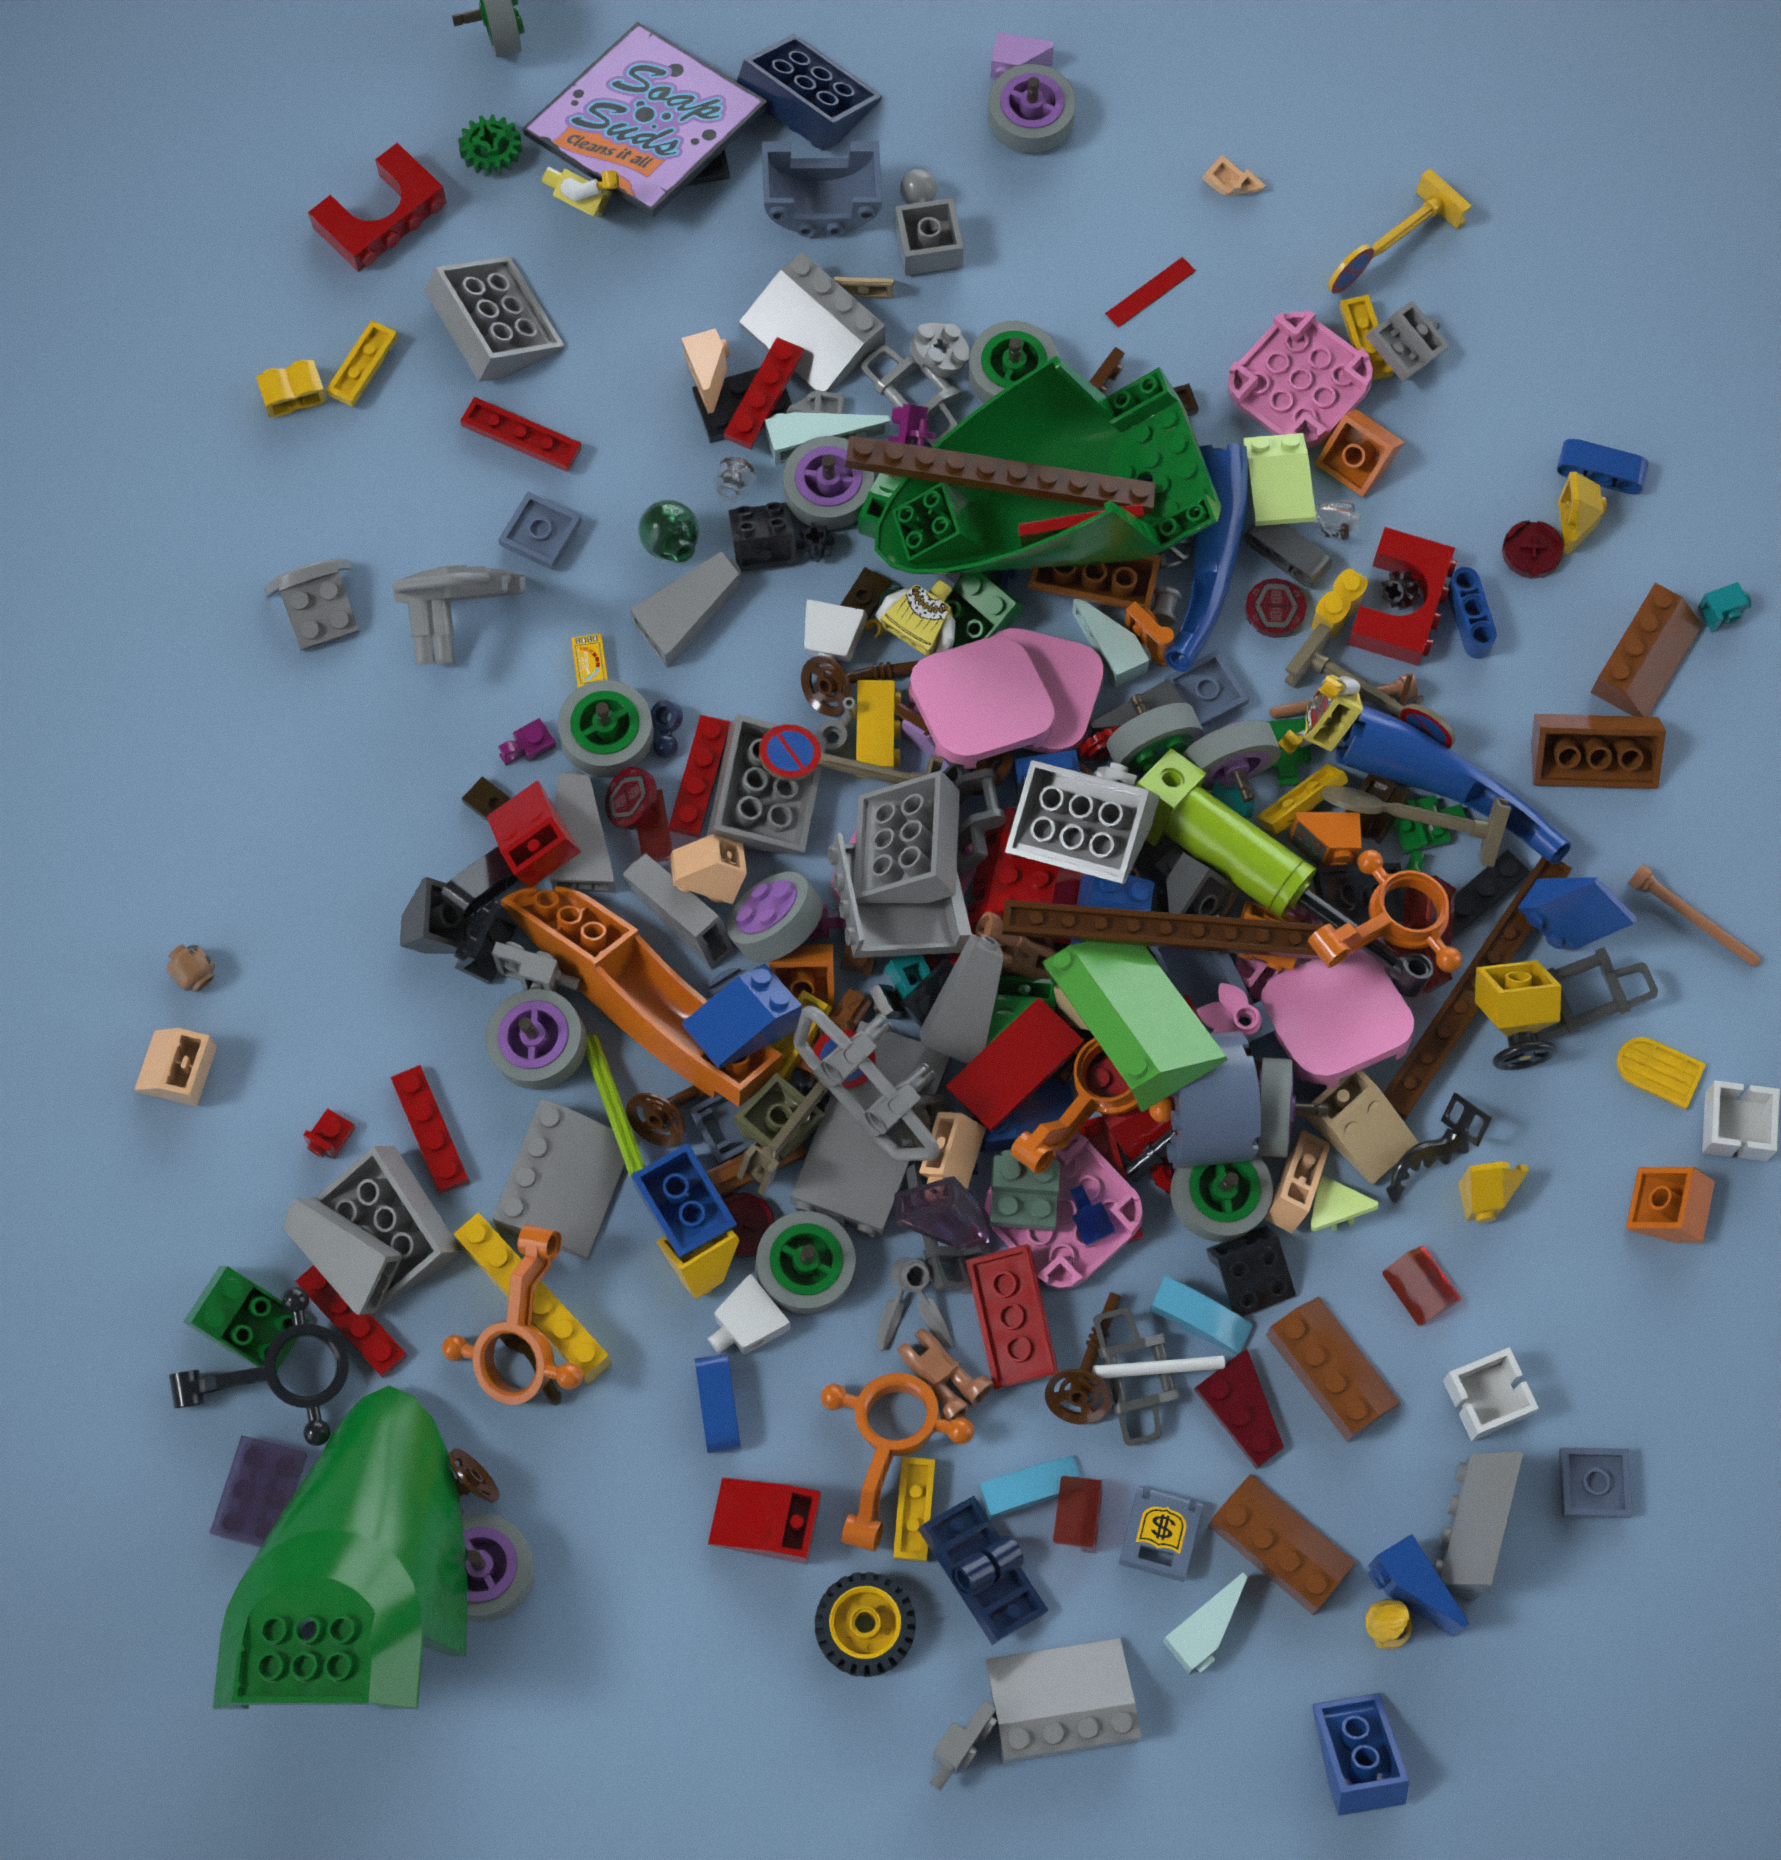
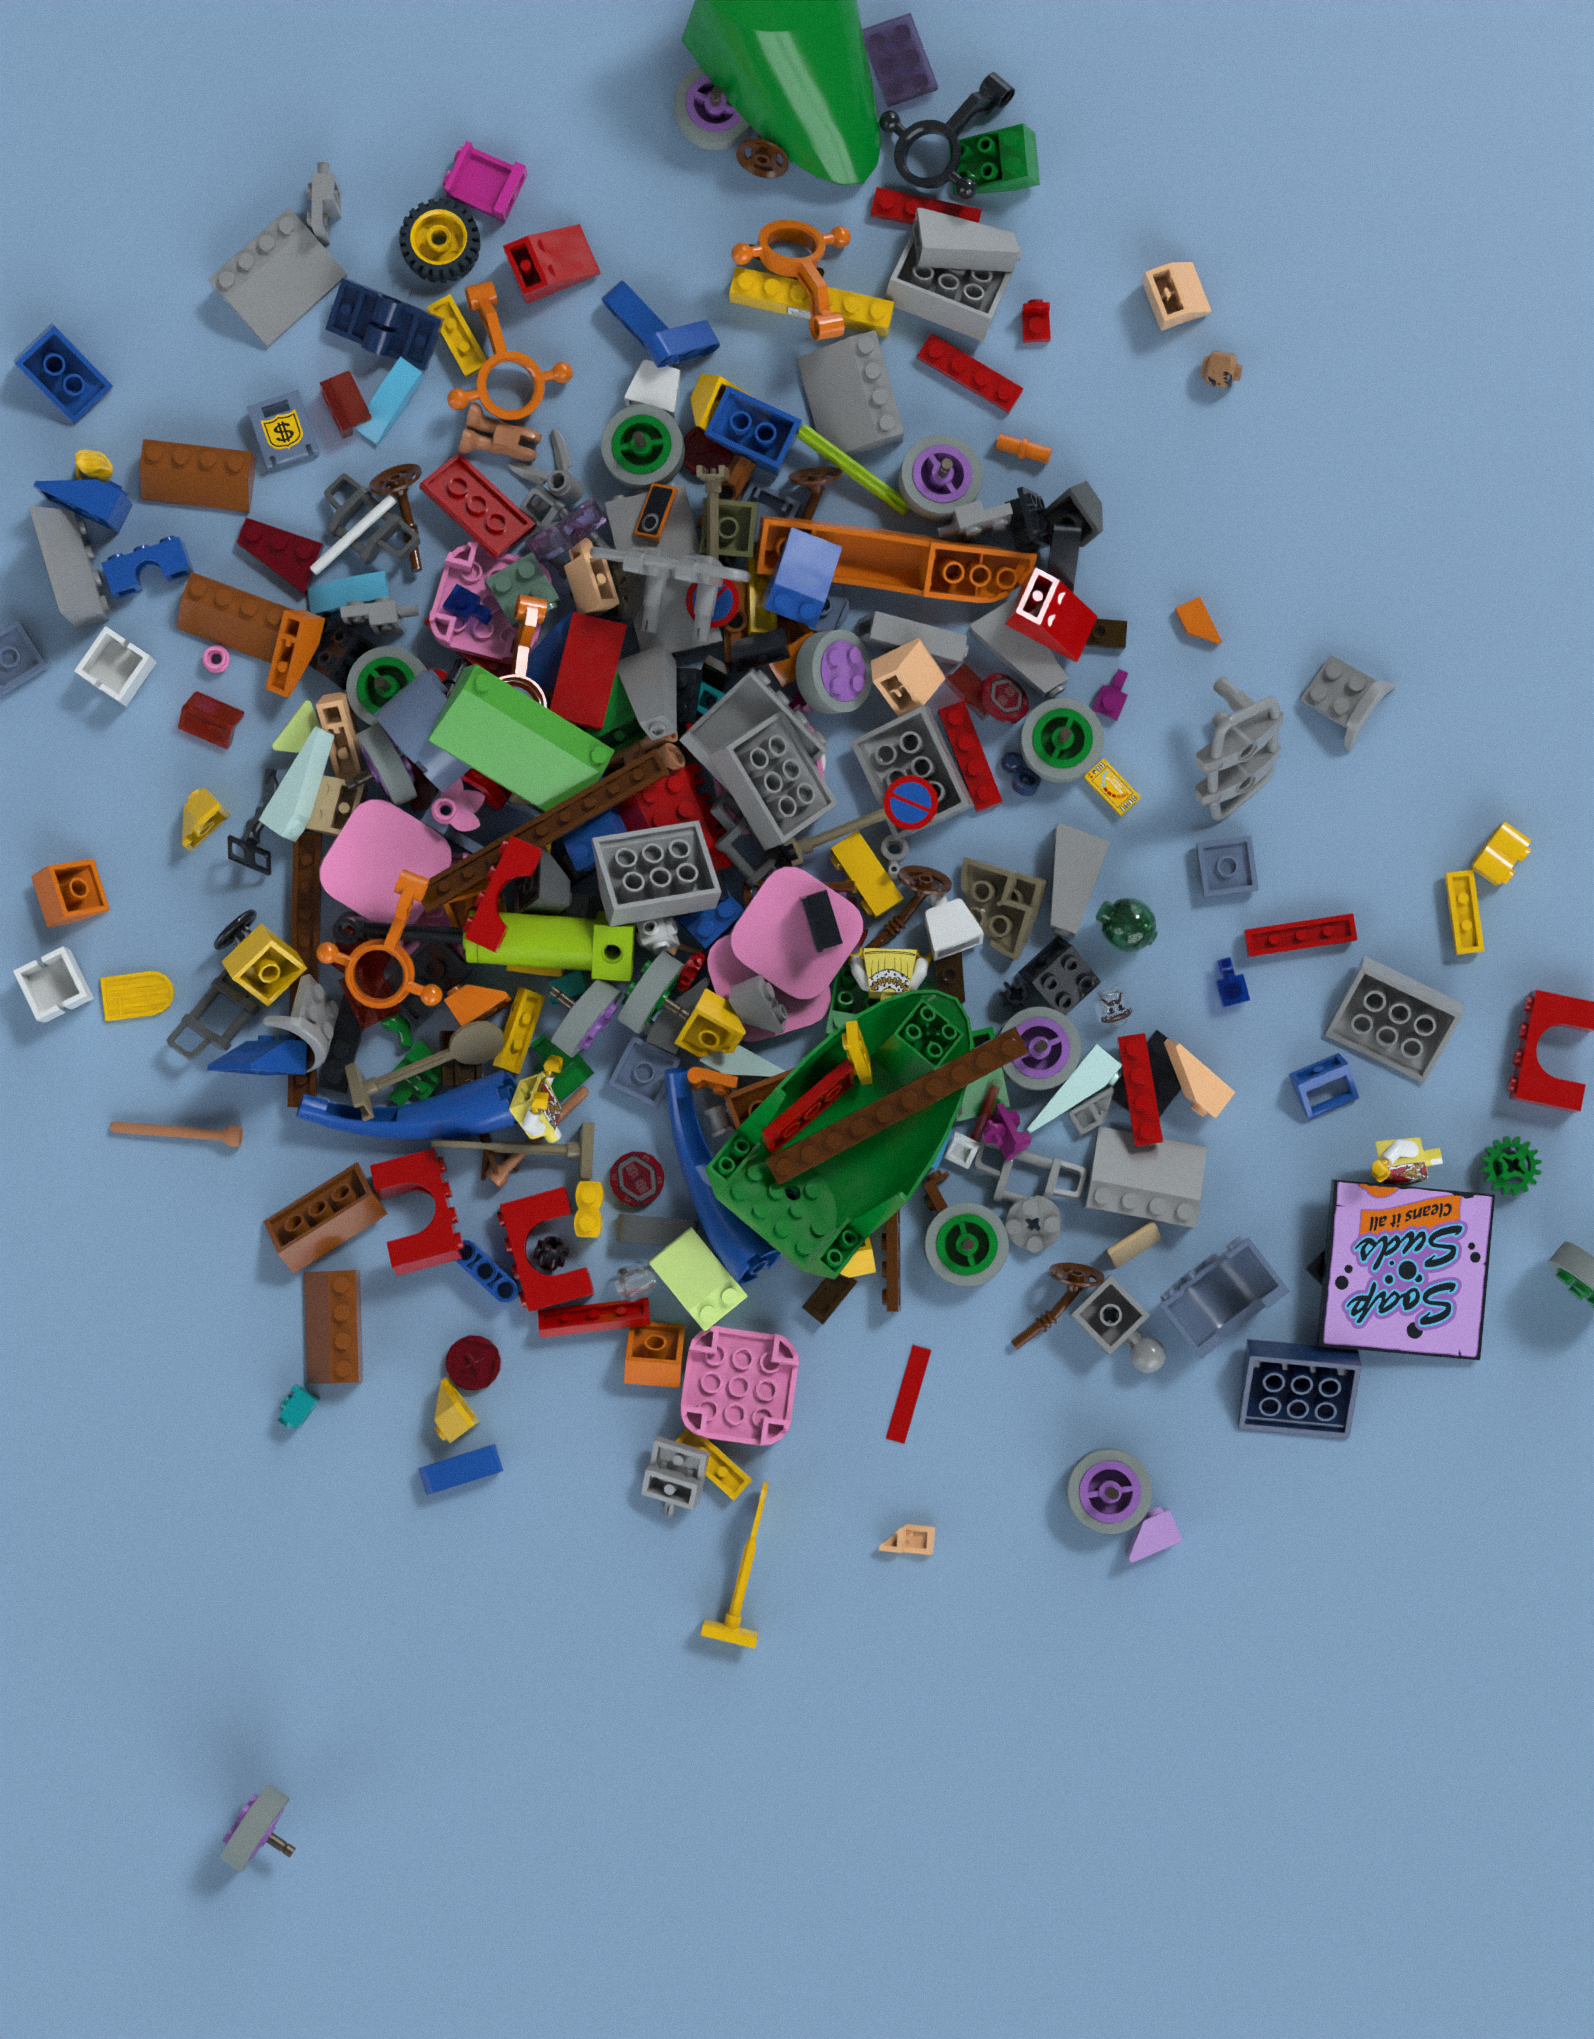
camera: 145 degrees right, 15 degrees up
light aqua slope [1163,1572,1248,1674] -> none
none -> blue arch [101,536,194,599]
none -> bright pink plate [202,646,230,673]
none -> light aqua slope [259,726,334,842]
none -> light grey piece [263,974,339,1073]
none -> orange slope [265,610,325,698]
none -> light grey plate [340,597,419,636]
none -> red arch [370,1148,464,1276]
none -> dark pink panel [443,141,528,222]
none -> red arch [463,836,544,953]
none -> red plate [538,1297,651,1338]
none -> slope [634,483,678,543]
none -> blue beam [644,320,720,368]
none -> yellow slope [674,988,746,1057]
none -> light grey slope [728,974,788,1034]
none -> black panel [730,628,791,672]
none -> black panel [800,890,843,953]
none -> yellow plate [842,1020,872,1085]
none -> dark tan brick [961,857,1049,960]
none -> orange pin [995,433,1052,465]
none -> reddish brown dish [1011,1263,1105,1350]
none -> orange tile [1175,597,1222,645]
none -> clear blue plate [1215,957,1250,1008]
none -> blue tile [1289,1053,1359,1120]

